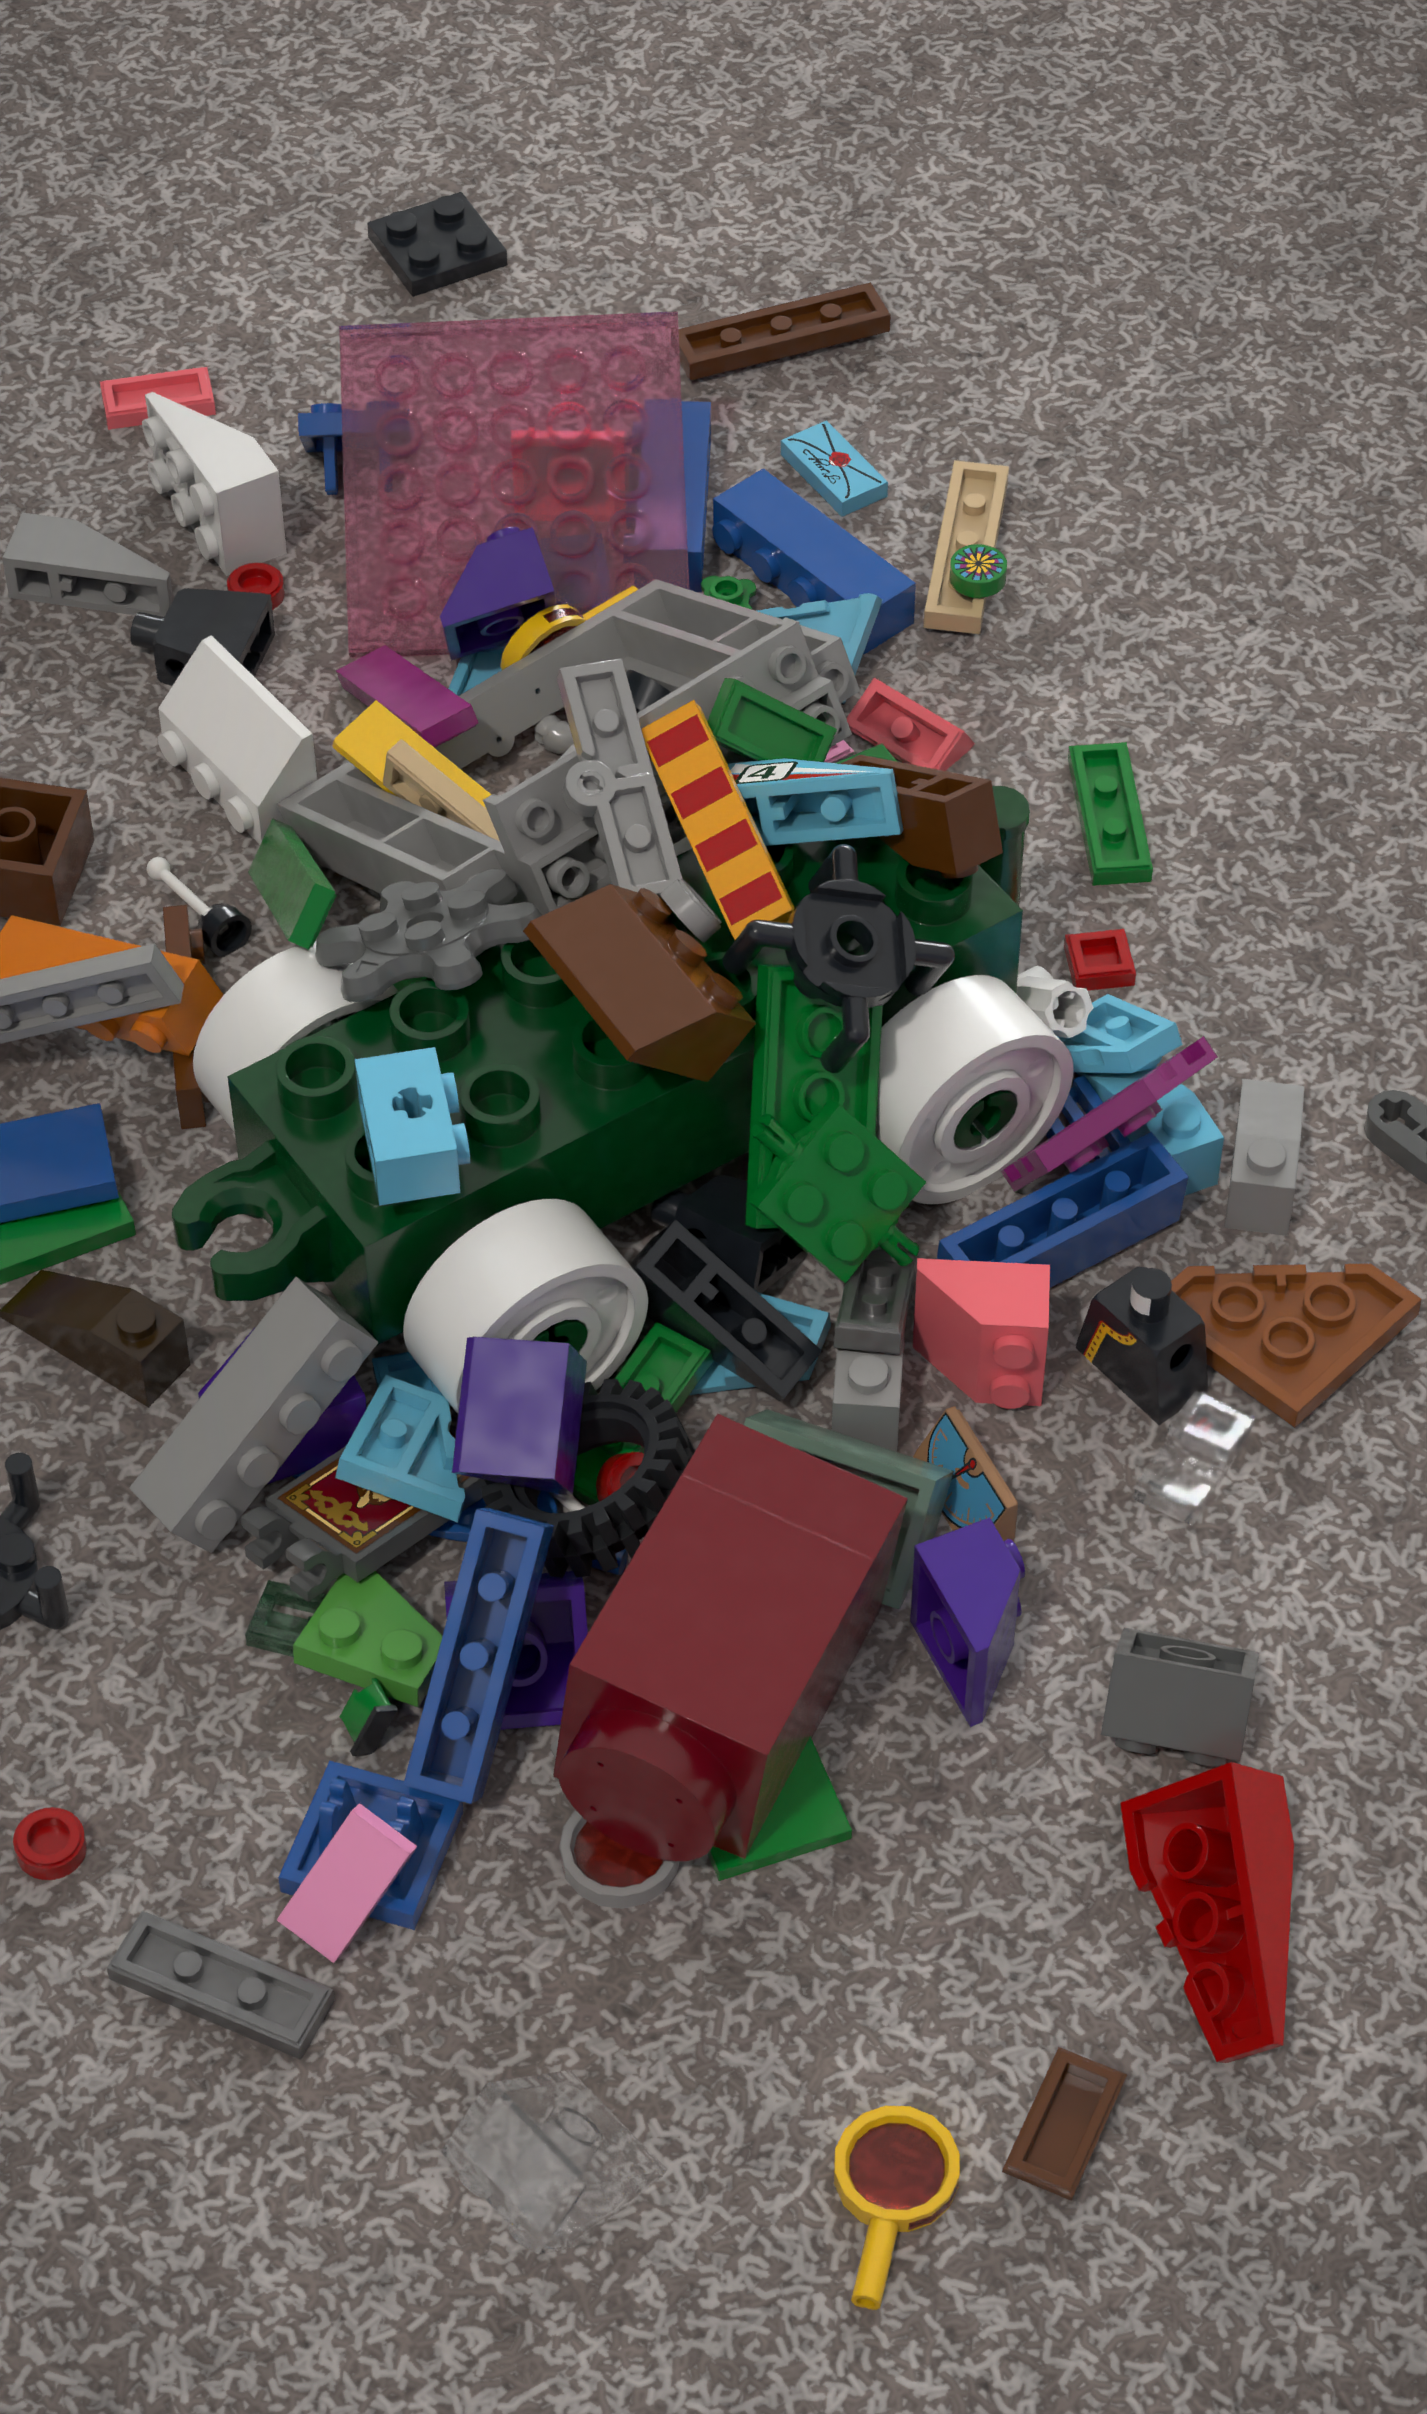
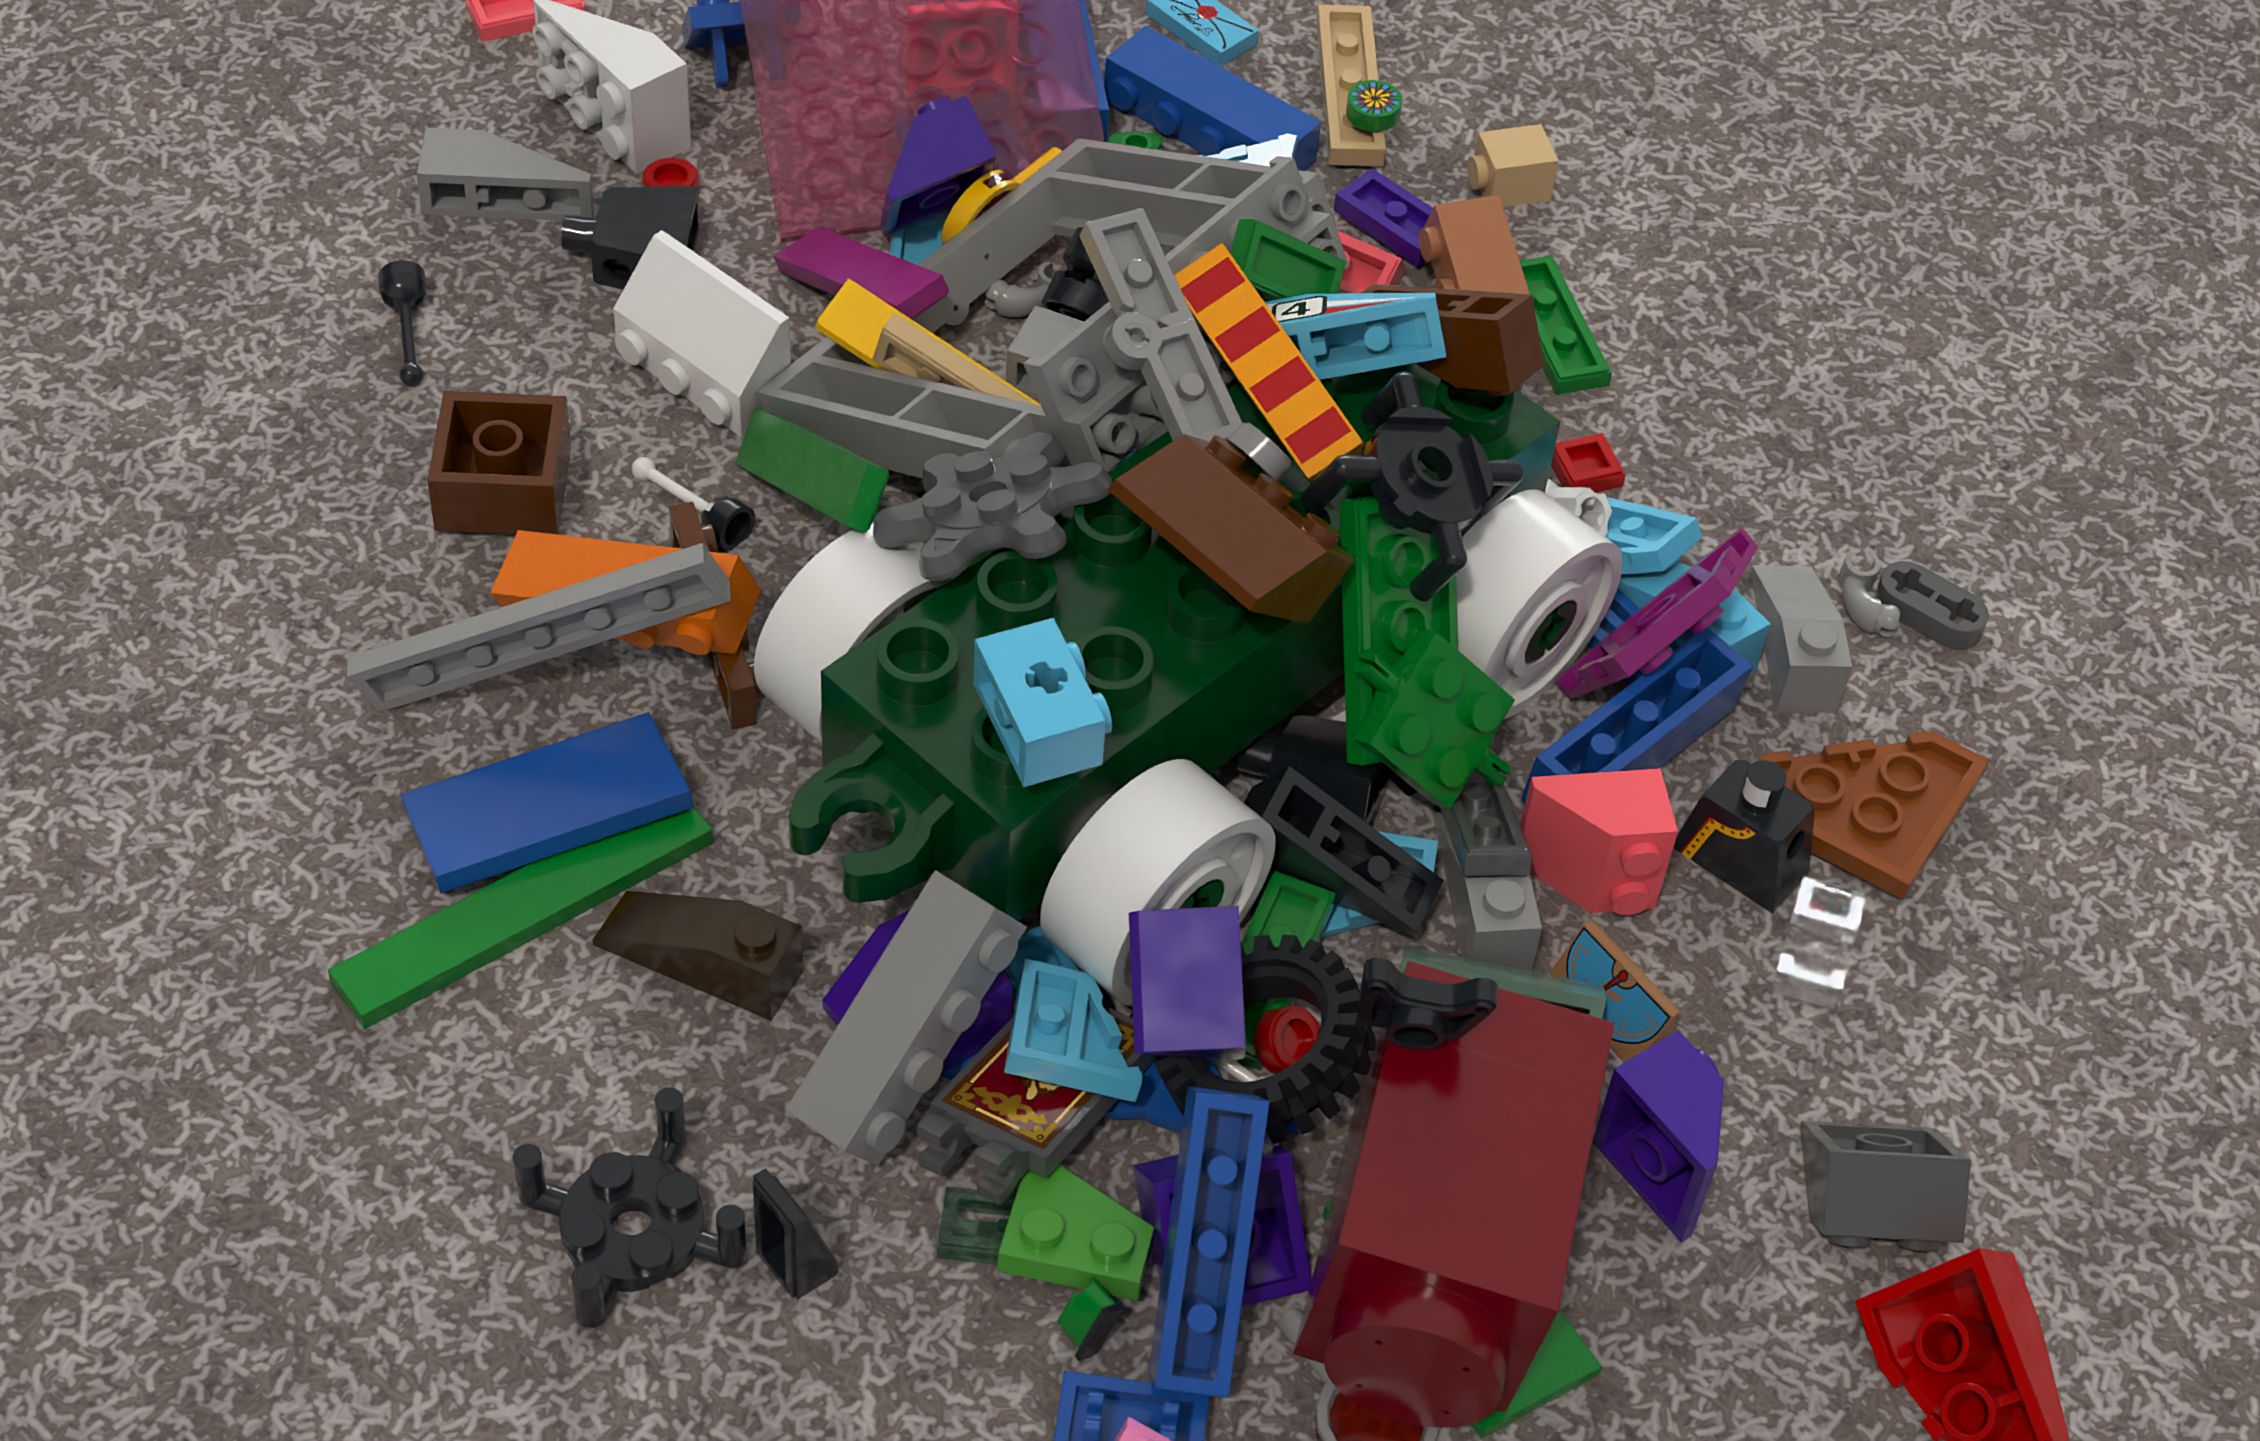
camera: 15 degrees left, 0 degrees up
none -> black slope [753,1168,839,1300]
none -> dark purple plate [1333,168,1433,267]
none -> black piece [1358,958,1498,1050]
none -> nougat brick [1419,195,1530,294]
none -> tan brick [1467,124,1559,207]
none -> light grey arm [1838,552,1901,638]

